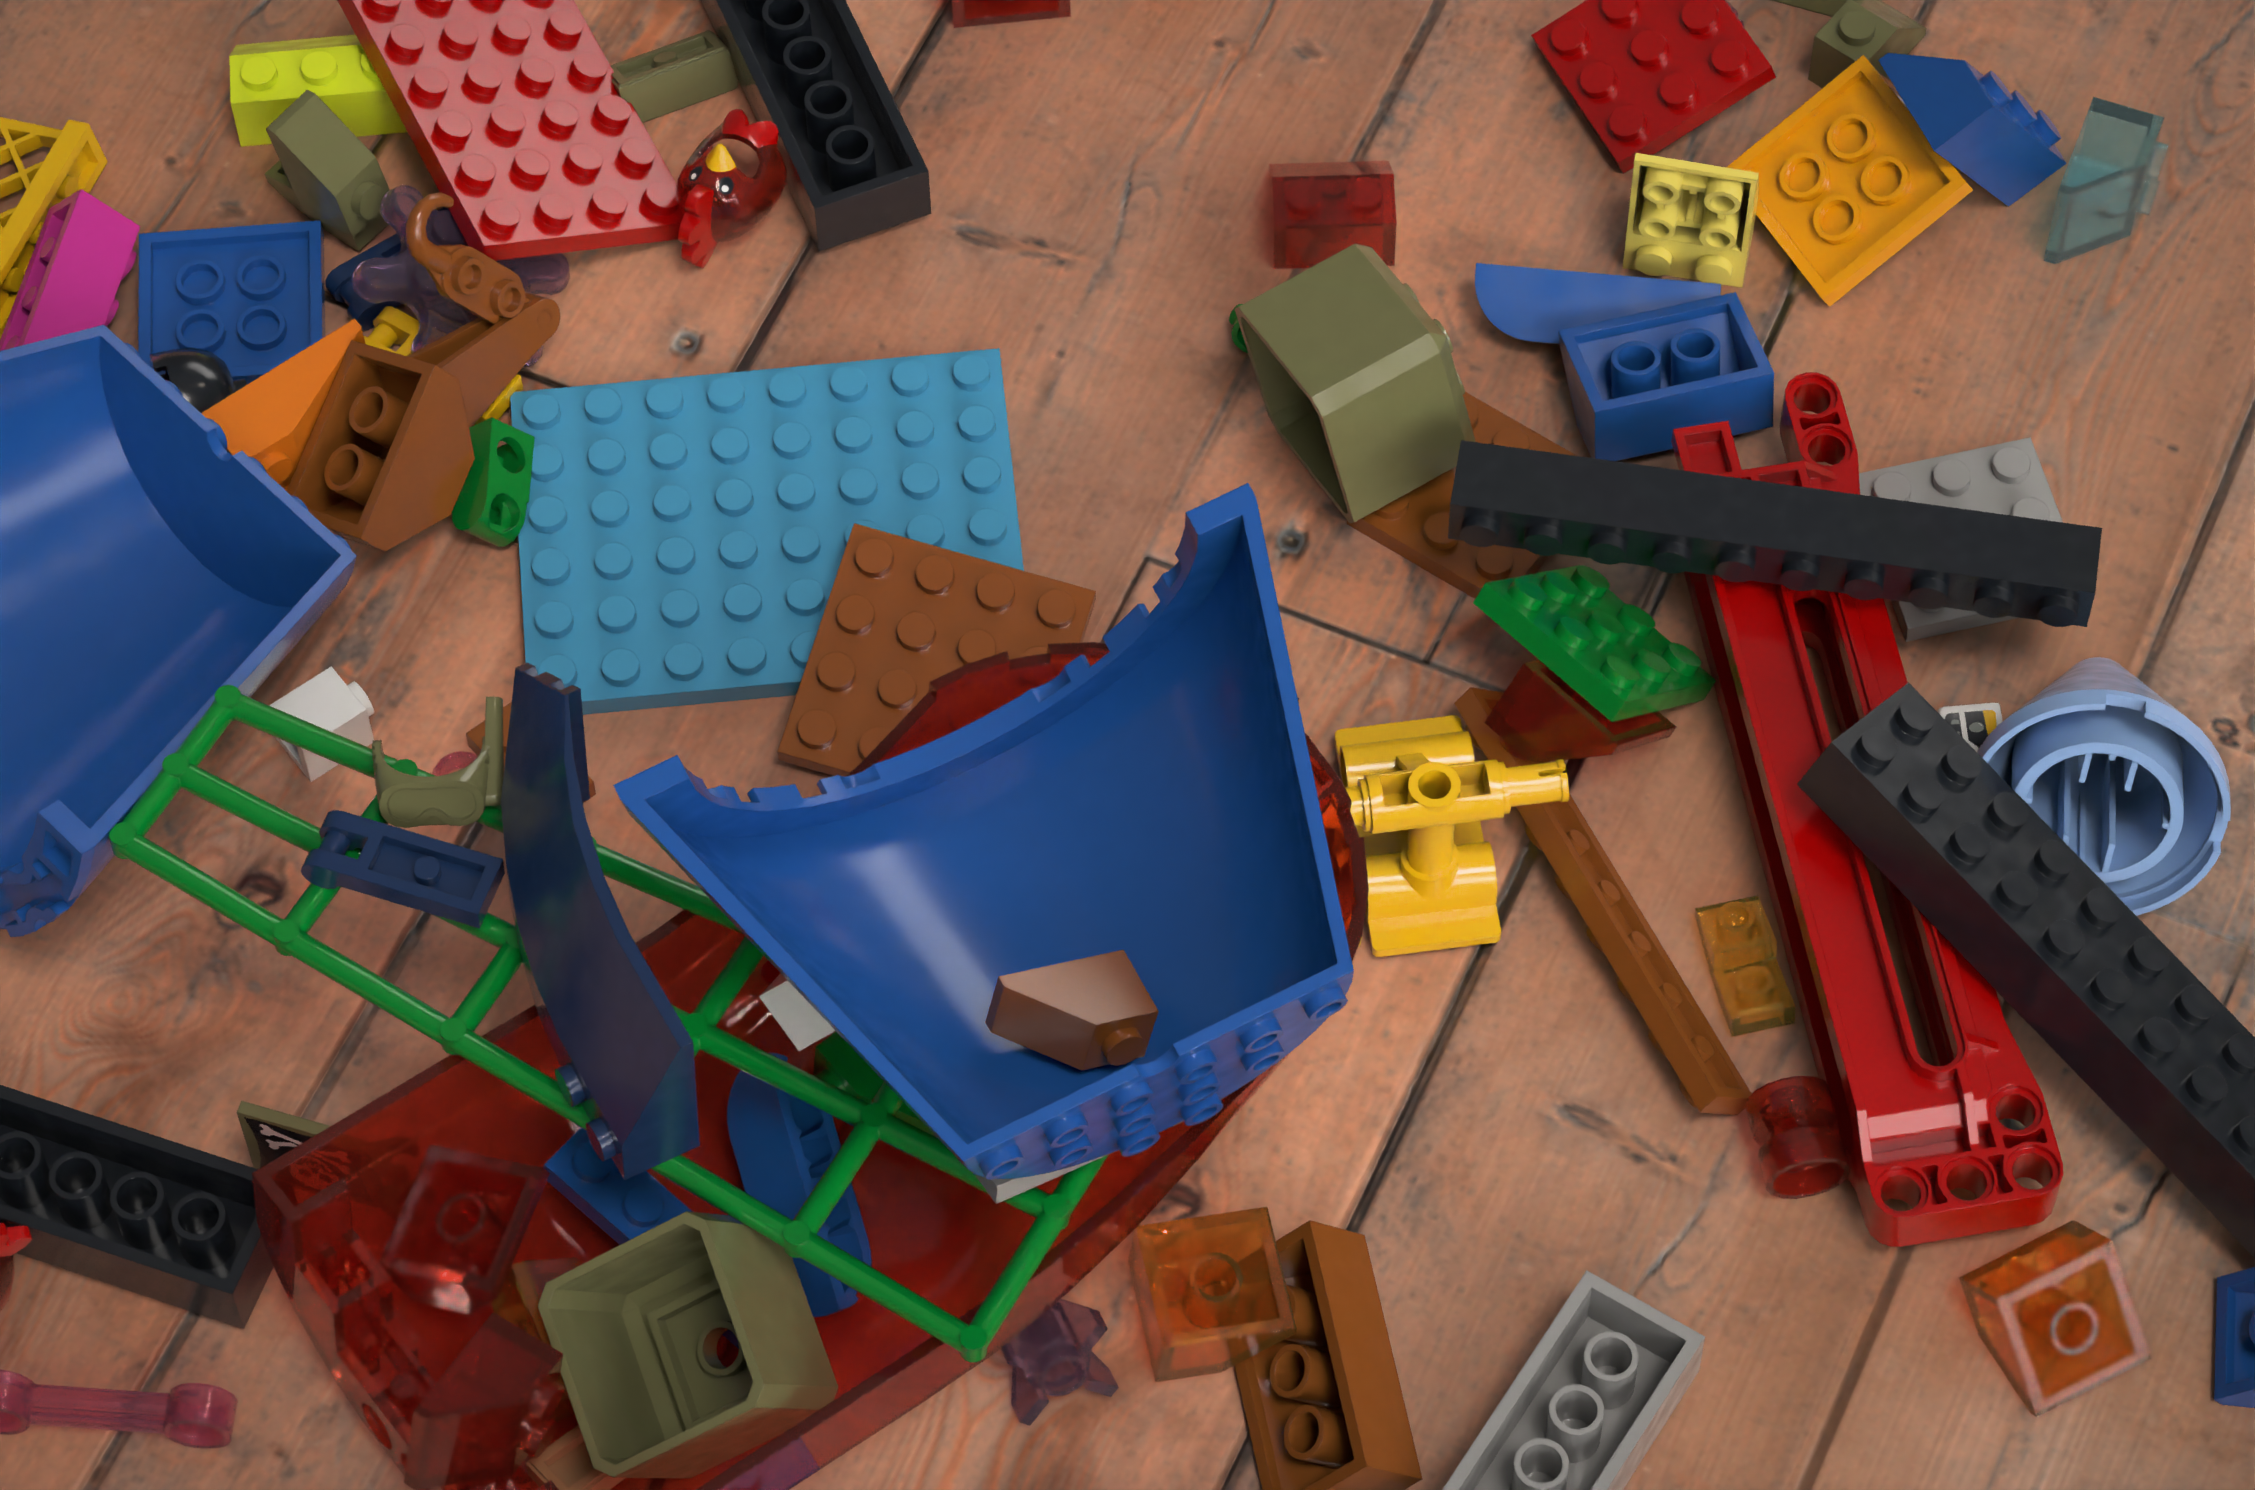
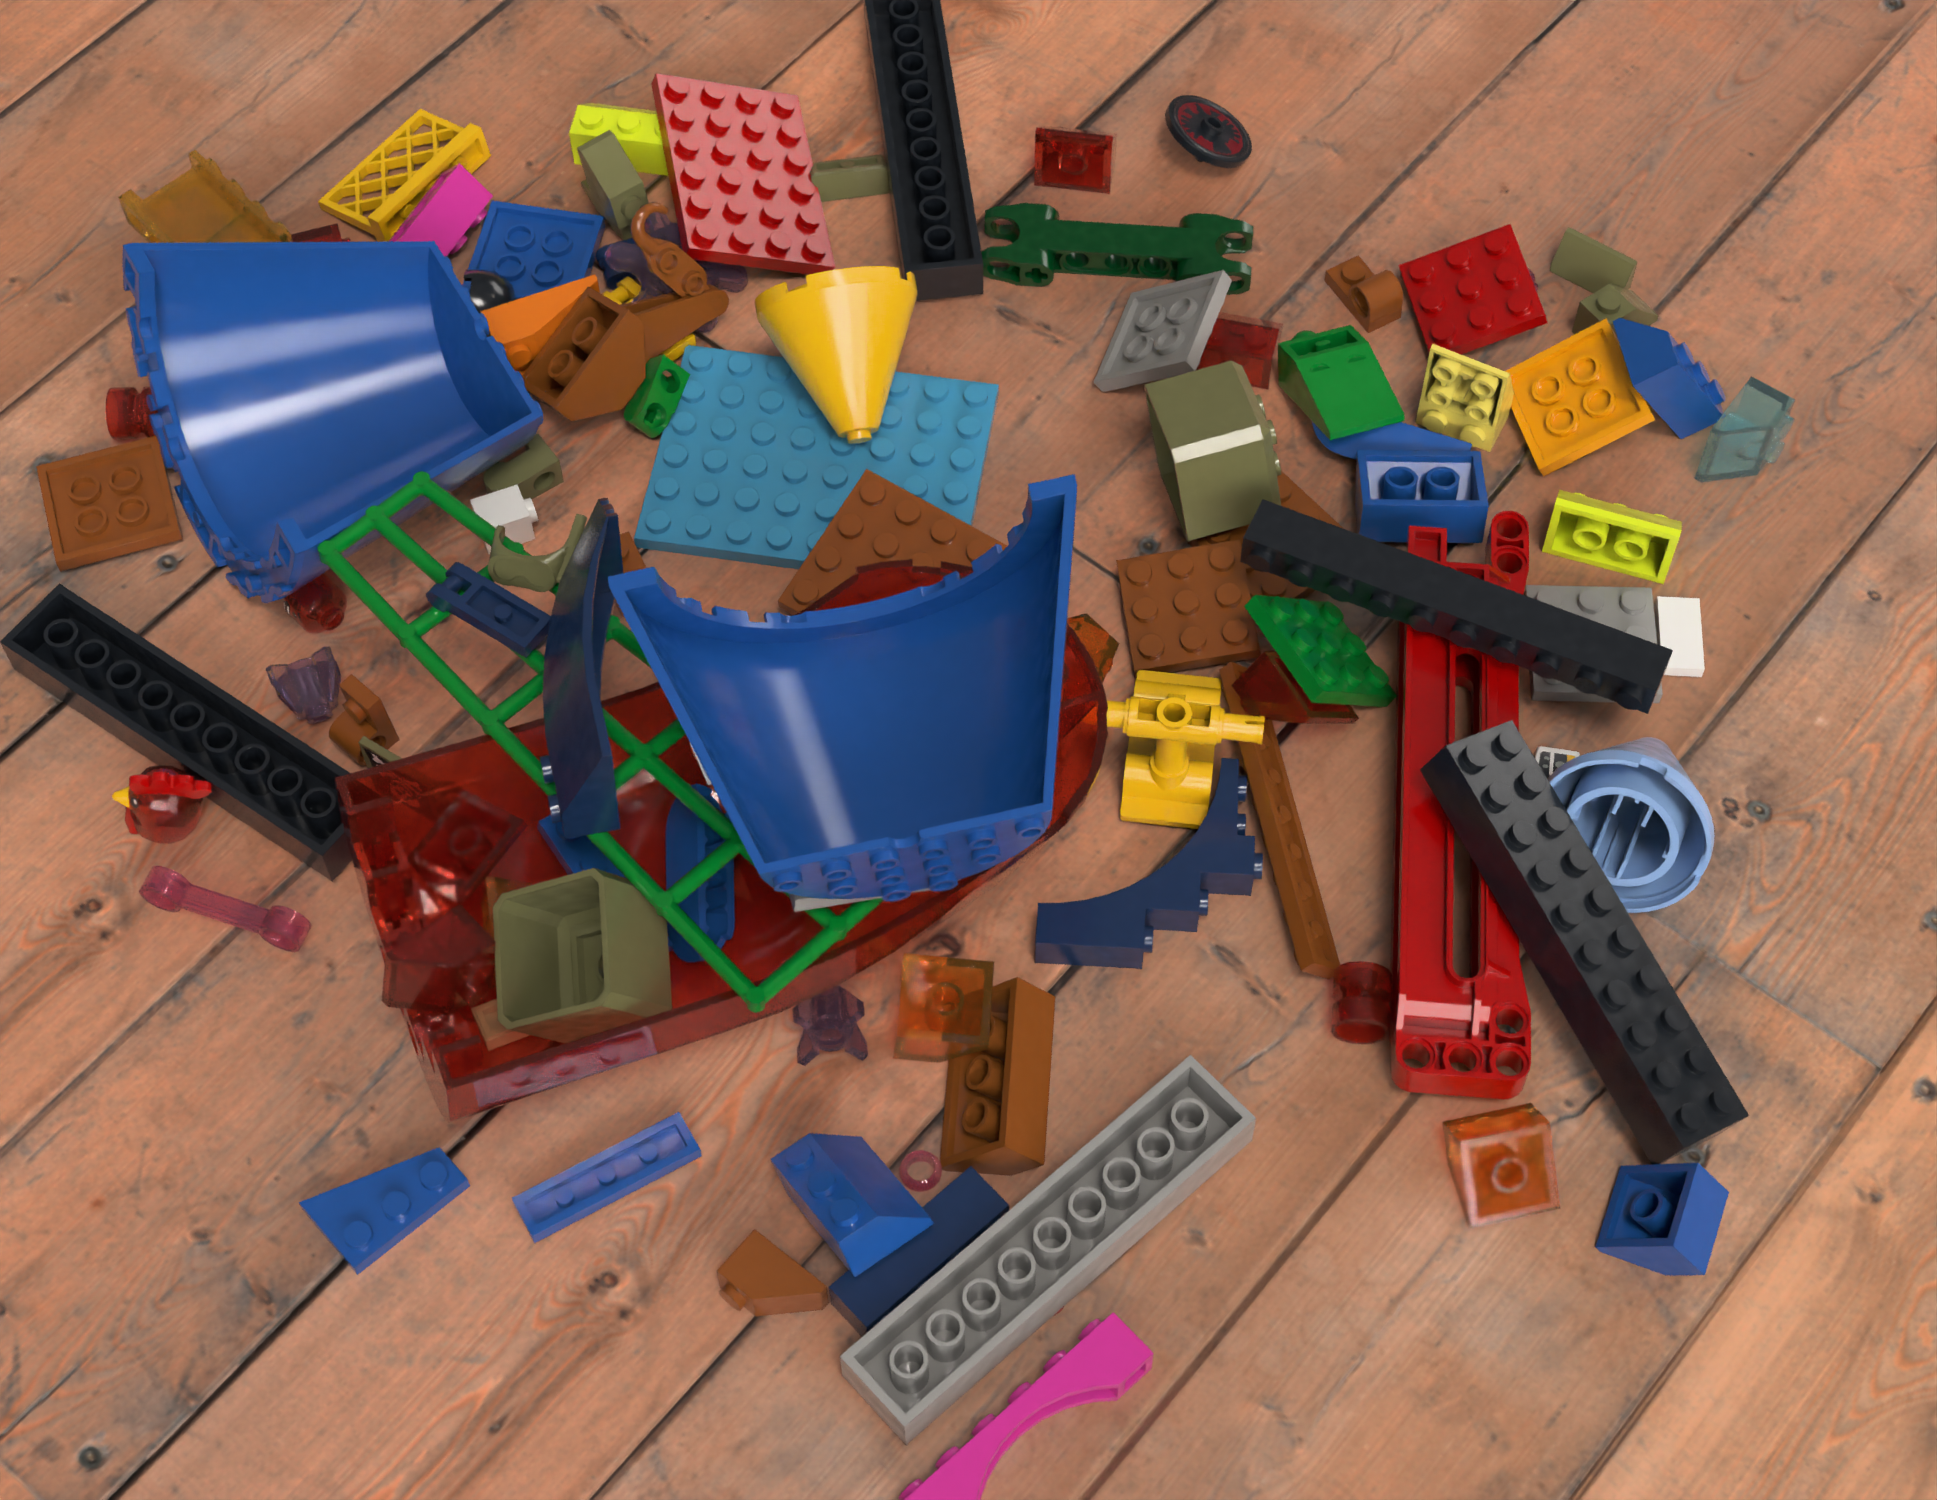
camera: 15 degrees right, 0 degrees up
piece [675,109,787,268] -> none
dark orange slope [985,950,1159,1070] -> none
clear yellow slope [1695,895,1795,1036] -> none
none -> brick [266,646,341,724]
none -> clear red head [284,573,347,634]
none -> dark orange plate [329,674,400,766]
none -> olive leg [483,434,564,500]
none -> yellow cone [754,266,918,444]
none -> dark green piece [981,203,1254,295]
none -> dark blue arch [1035,758,1263,969]
none -> light grey plate [1094,270,1232,392]
none -> dark orange plate [1116,539,1261,678]
none -> green slope [1278,325,1404,440]
none -> dark orange plate [1324,255,1403,333]
none -> neon yellow slope [1542,490,1682,584]
none -> white tile [1655,596,1705,677]

